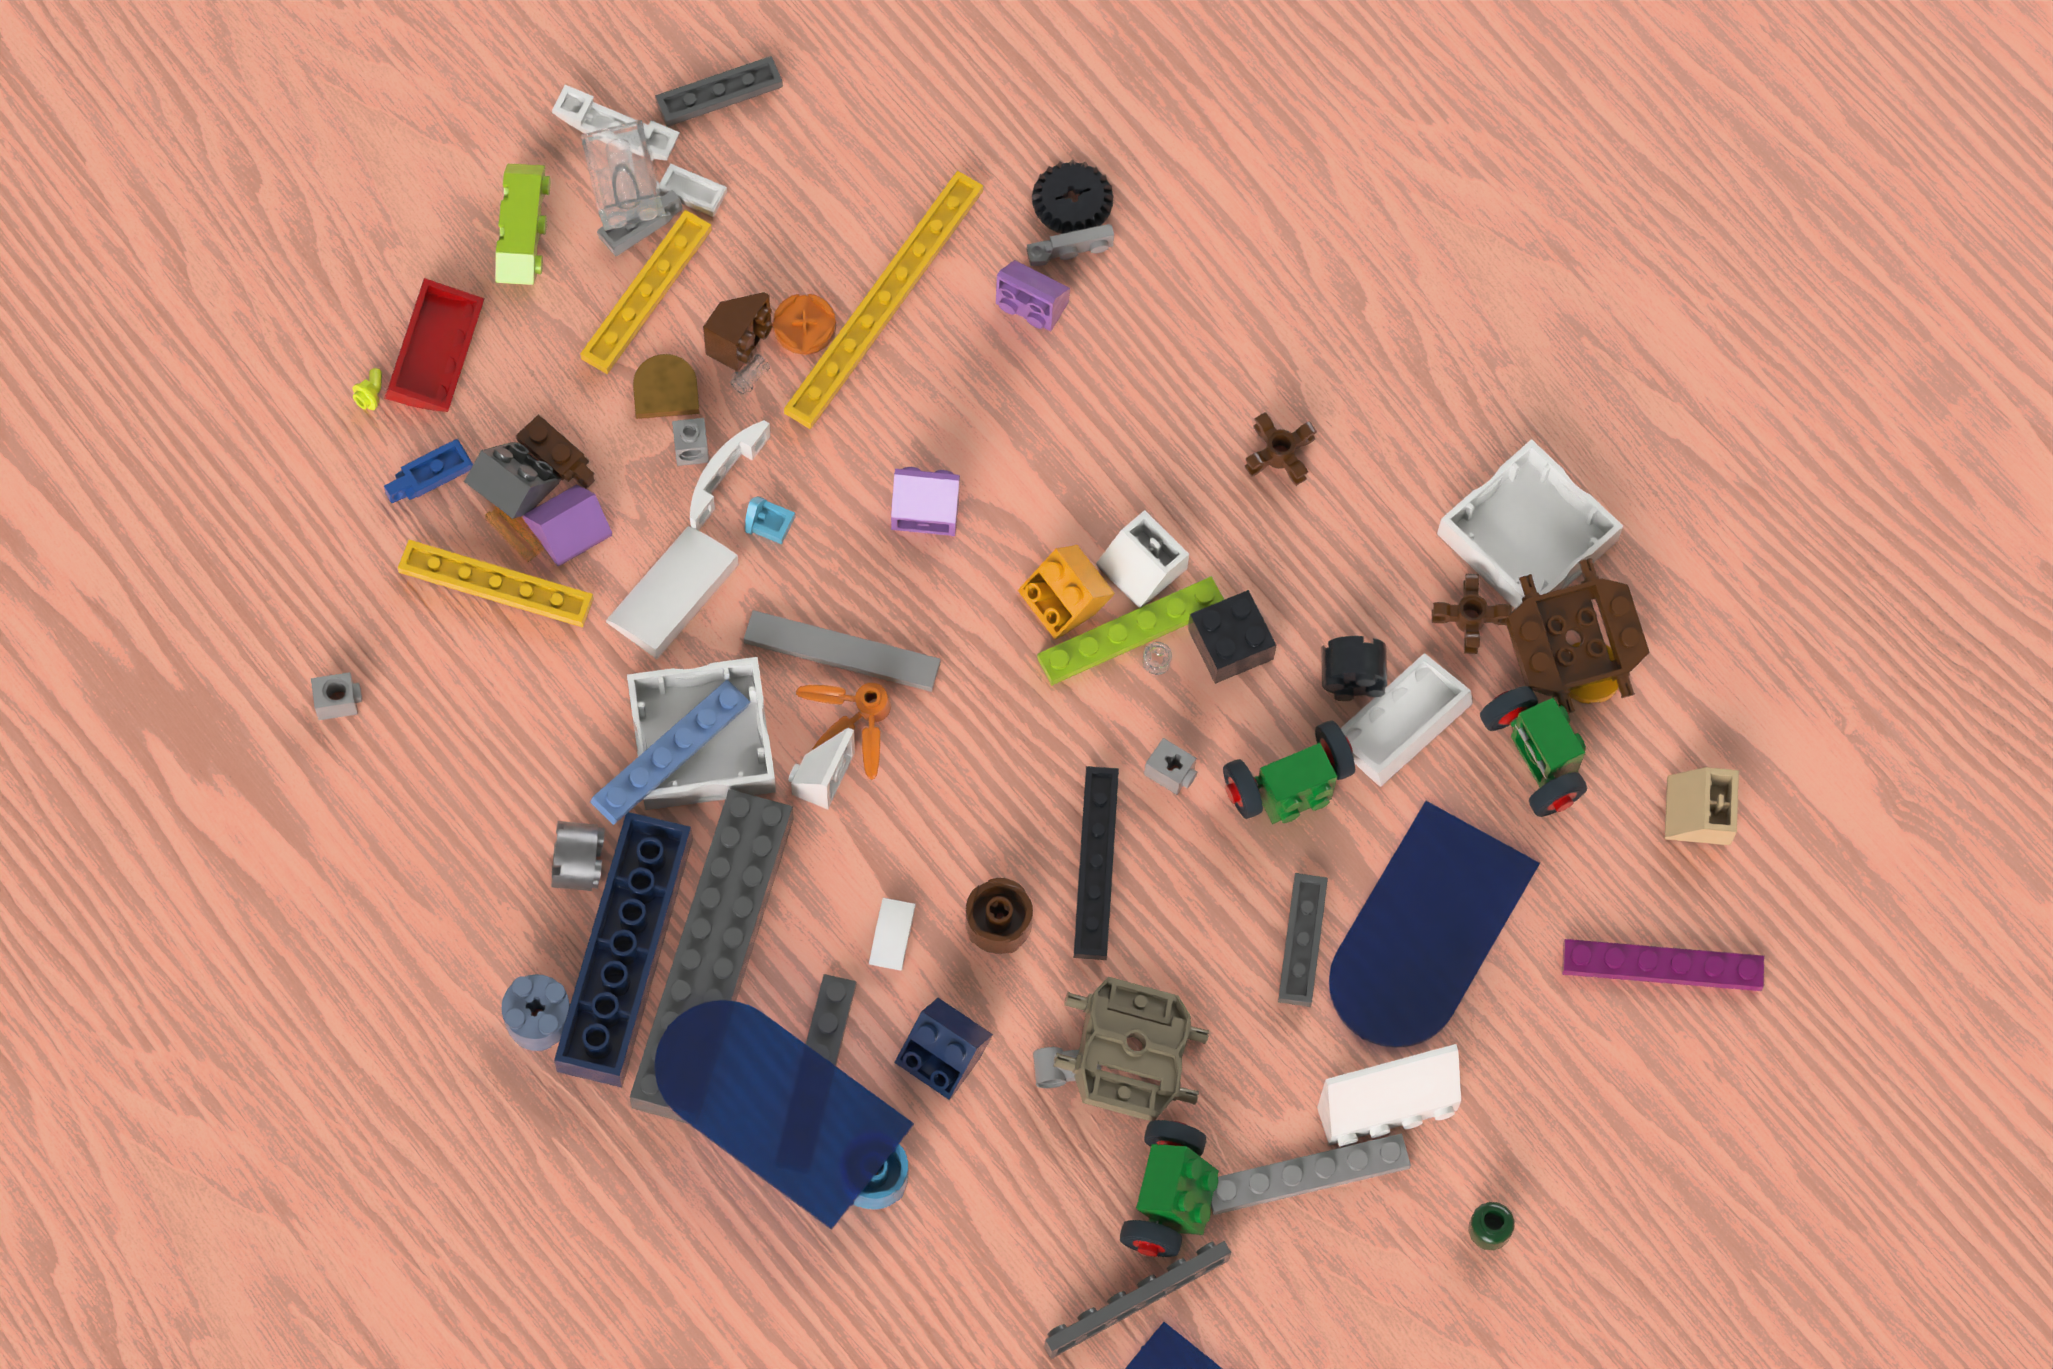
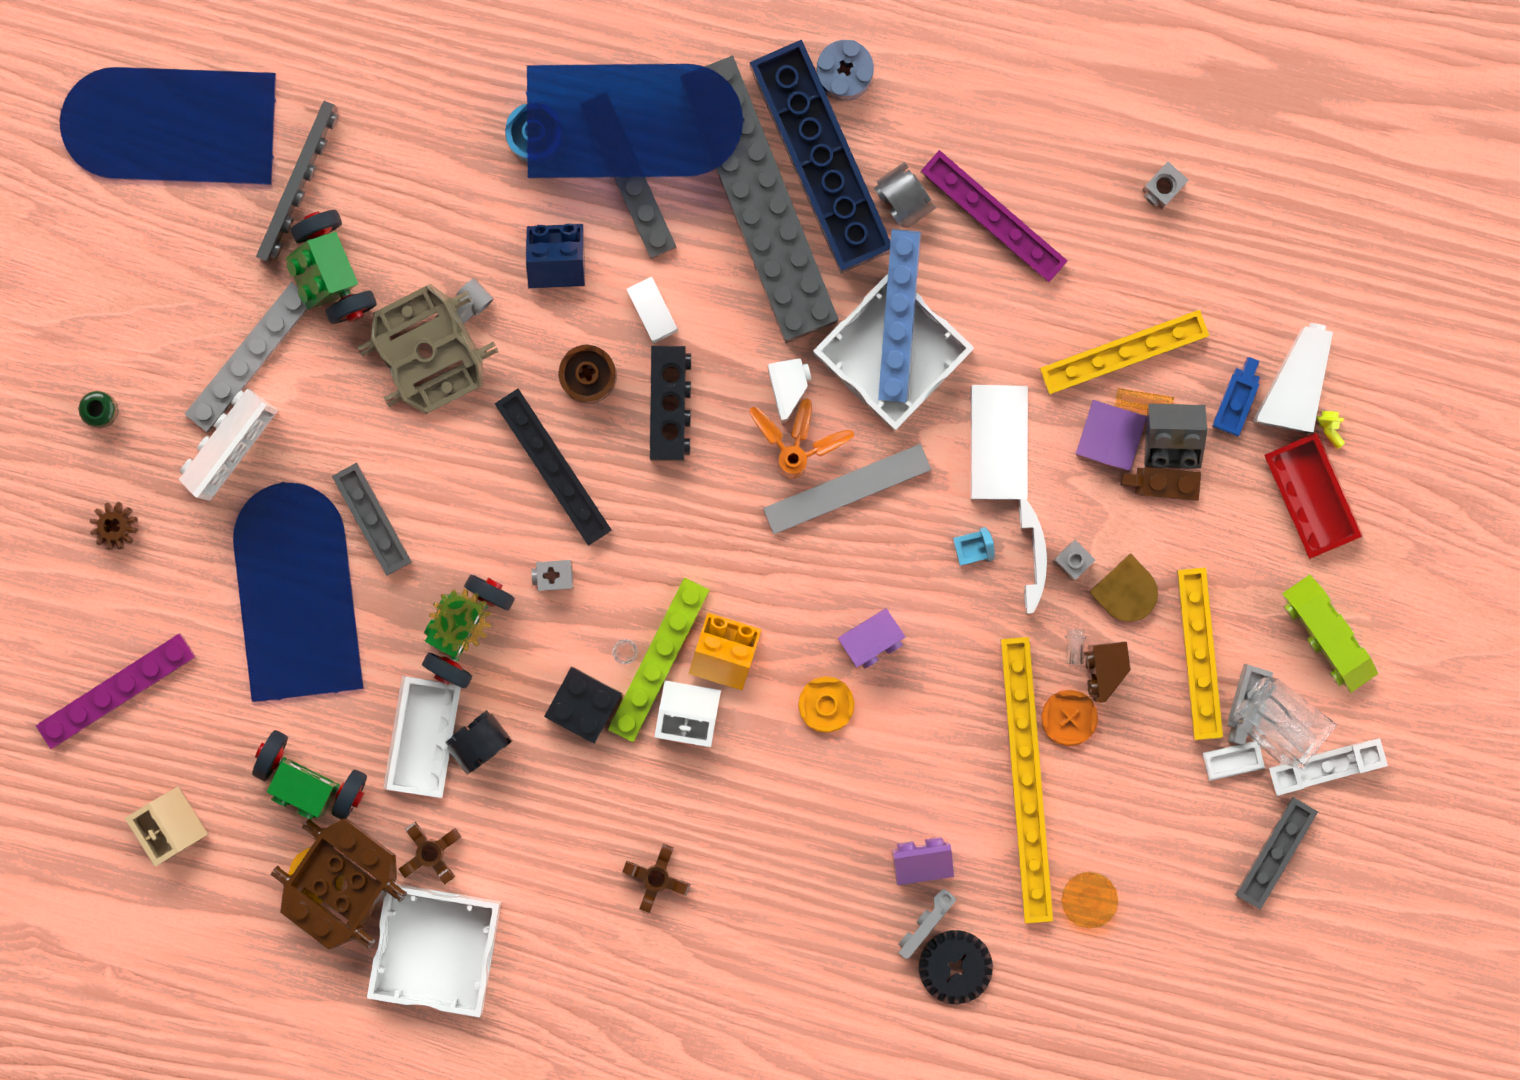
camera: 145 degrees right, 20 degrees up
none -> reddish brown gear [90,502,139,550]
none -> clear yellow gear [429,589,492,651]
none -> black brick [650,346,691,461]
none -> light orange tile [798,676,855,733]
none -> magenta plate [920,150,1068,283]
none -> clear yellow tile [1061,871,1119,929]
none -> white slope [1253,323,1333,434]

